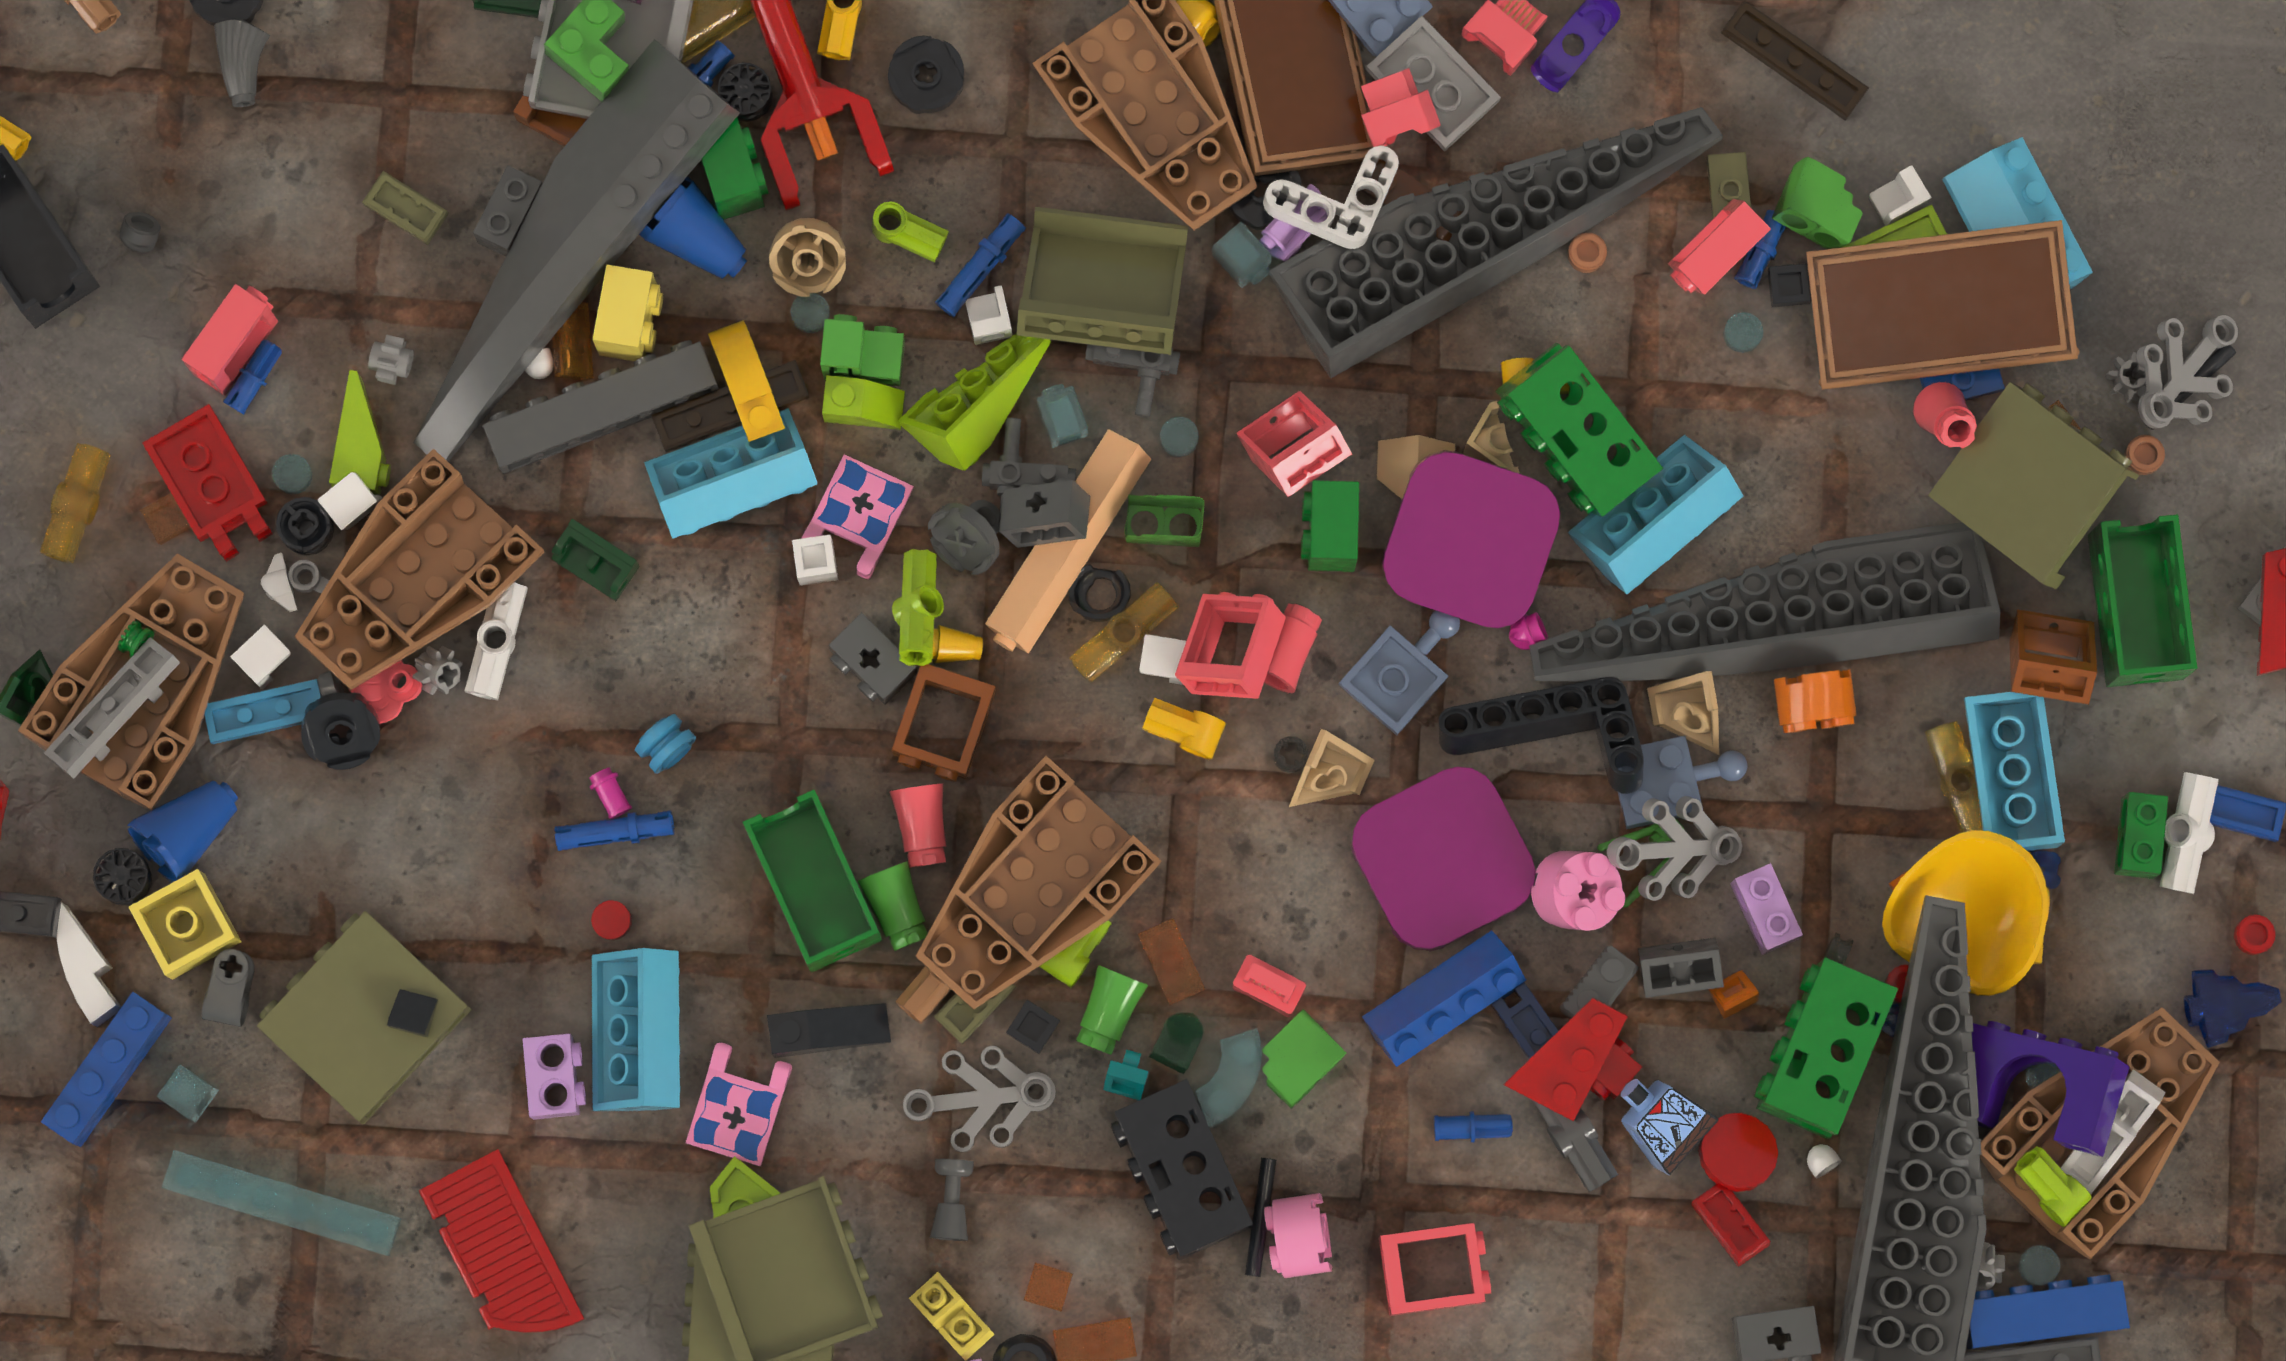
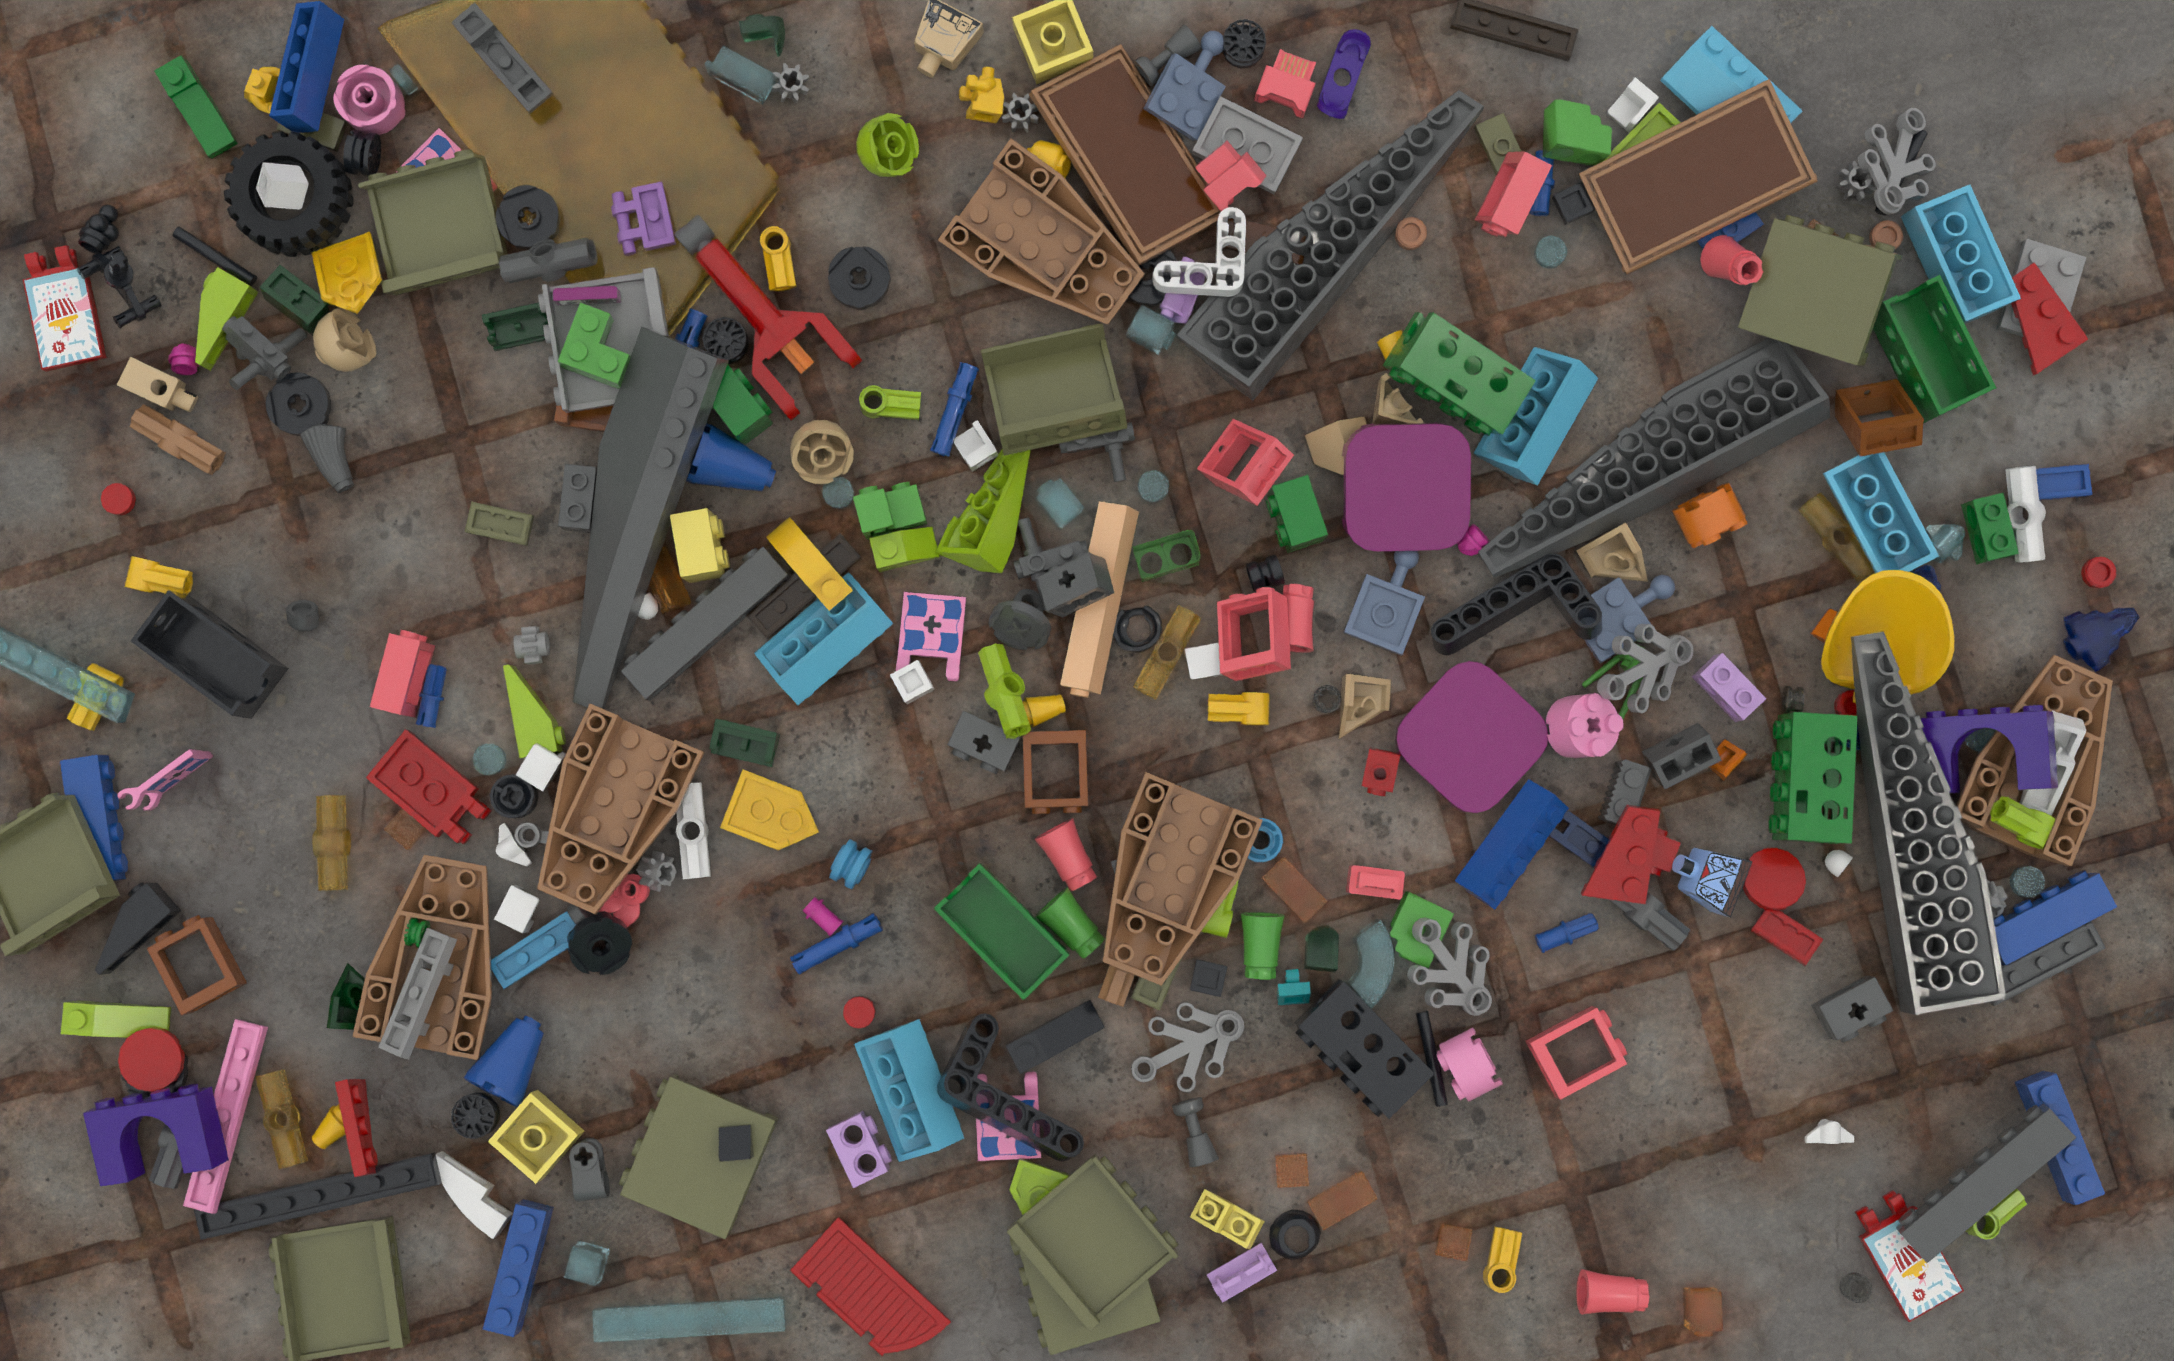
camera: 15 degrees left, 5 degrees up
none -> yellow tile [720,769,819,850]
none -> black beam [937,1013,1084,1162]
none -> black wheel [1245,554,1285,593]
none -> dark azure wheel [1247,818,1283,862]
none -> red brick [1362,747,1400,796]
none -> light grey plant [1407,918,1492,1016]
none -> medium azure slope [1901,184,2021,324]
none -> clear light blue piece [1925,524,1965,563]

